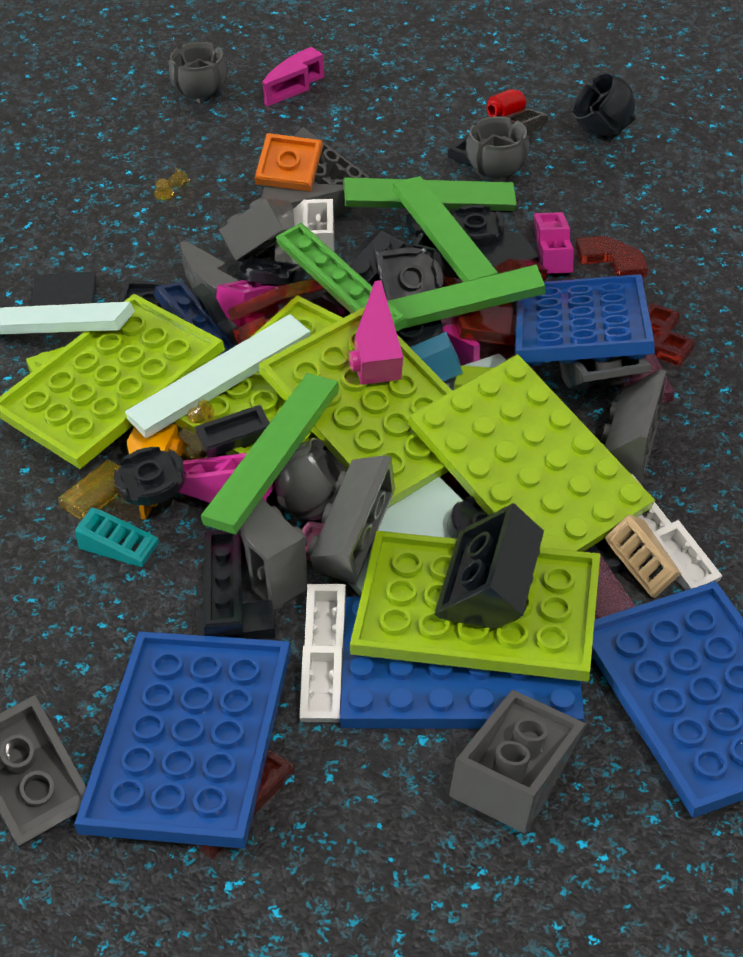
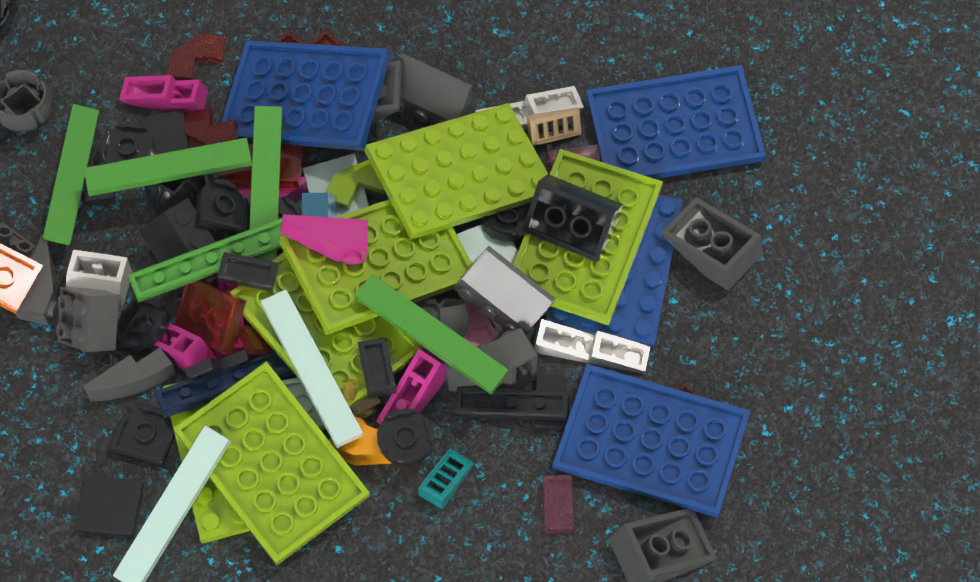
camera: 80 degrees left, 20 degrees up
clear yellow tile [58,459,120,520] -> none
none -> black tile [217,252,279,292]
none -> clear pink tile [543,475,574,533]

